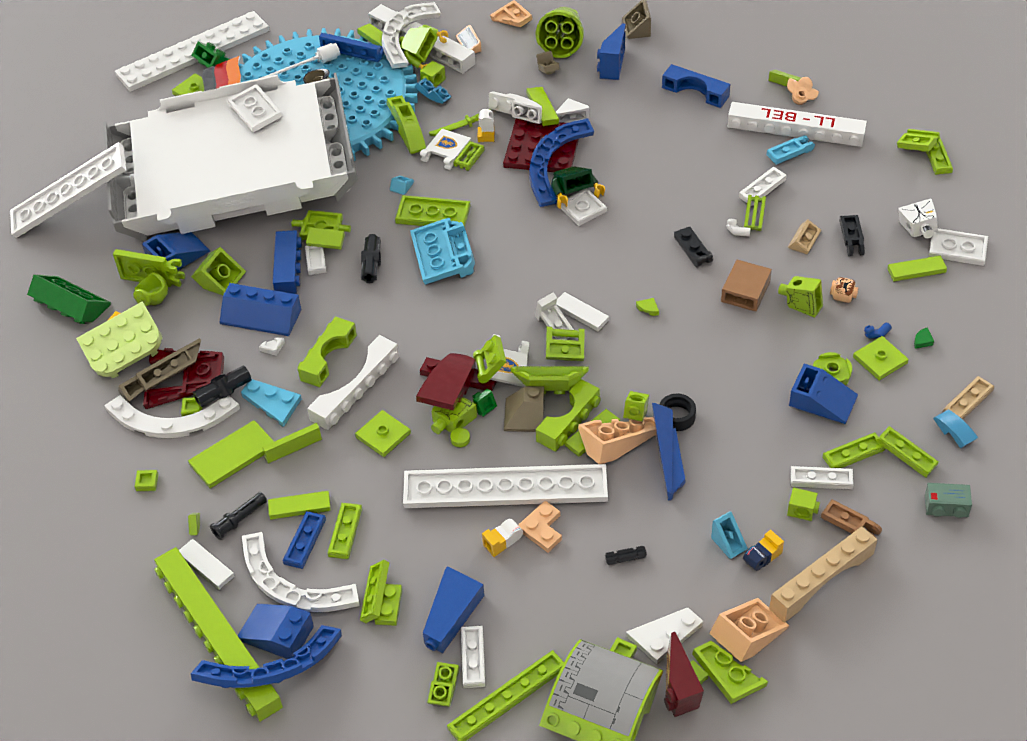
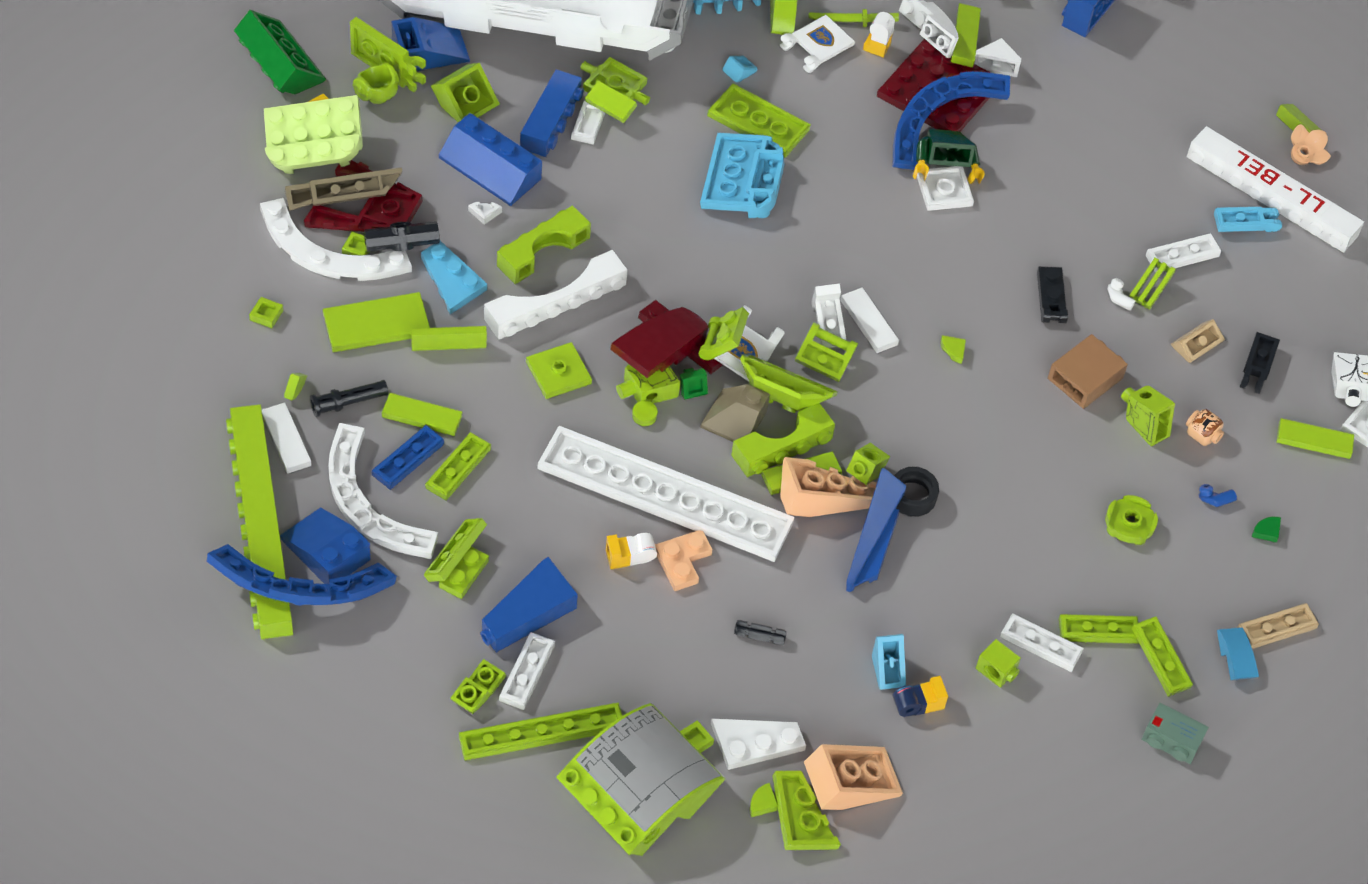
camera: 15 degrees right, 5 degrees up
black piece [361,234,381,283] -> none
lime tile [454,141,485,171] -> none
blue arch [662,64,730,108] -> none
dark red slope [664,632,704,717] -> none
tan arch [769,526,878,623] -> none
blue slope [789,364,858,424] -> none
medium nougat hinge [821,499,882,538] -> none
lime plate [853,336,909,381] -> none

